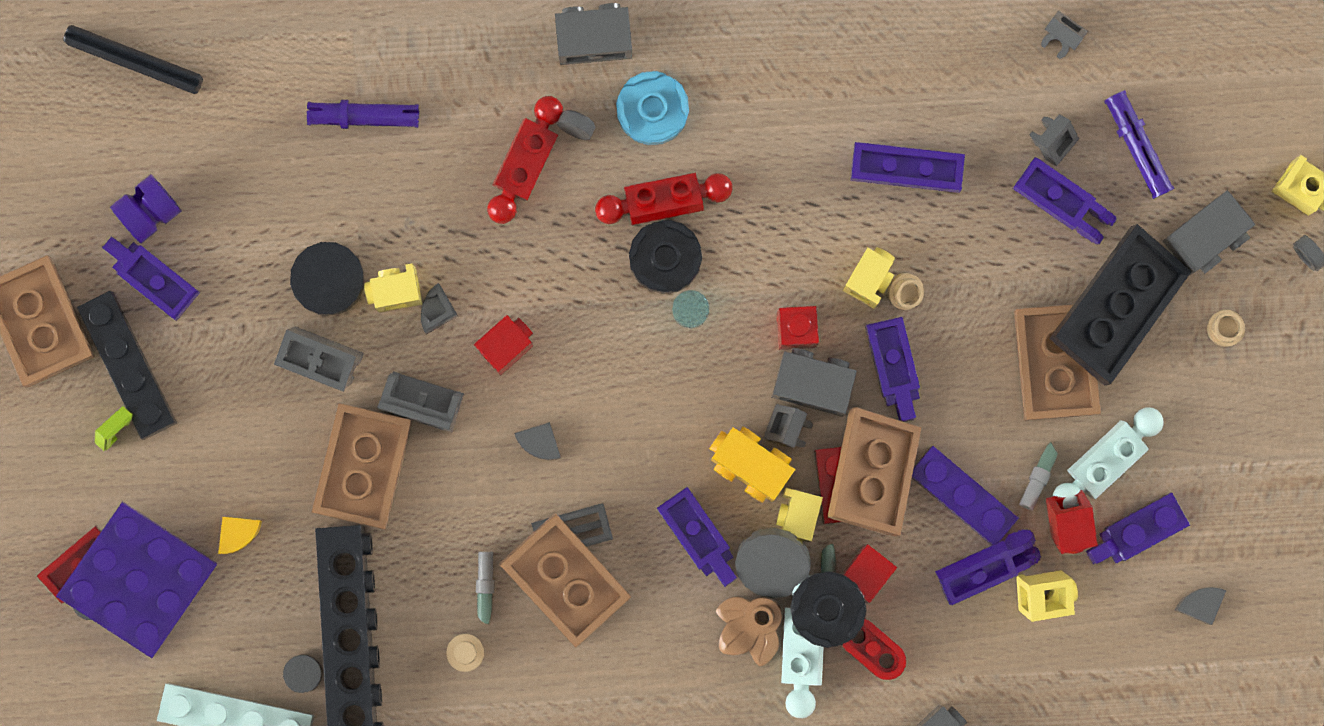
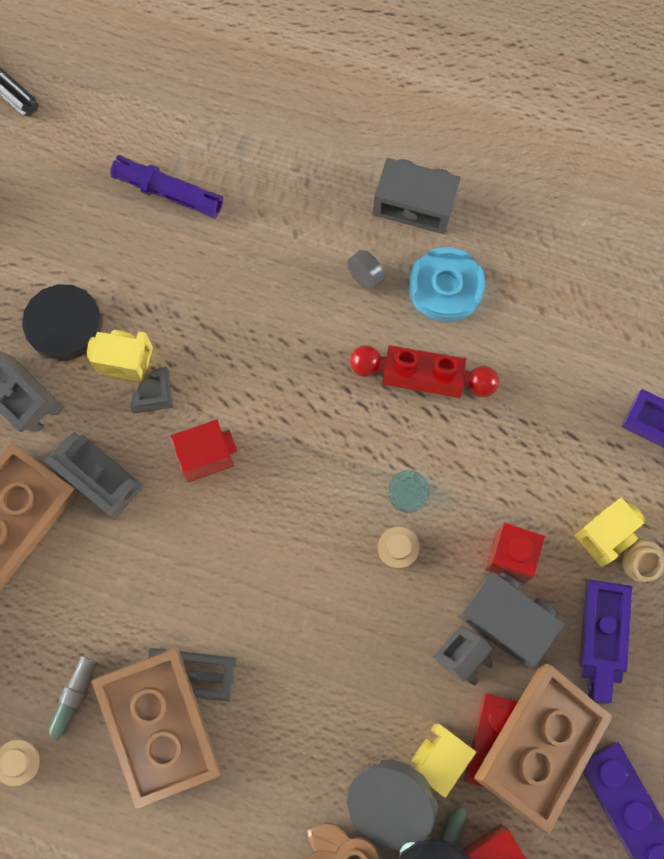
camera: 25 degrees right, 10 degrees down
red plate [487,96,563,224] -> none
dark grey tile [514,422,561,460] -> none
black tile [629,220,702,294] -> none
dark purple hinge [657,487,737,587] -> none
yellow brick [709,426,795,503] -> none
none -> tan plate [378,527,420,569]

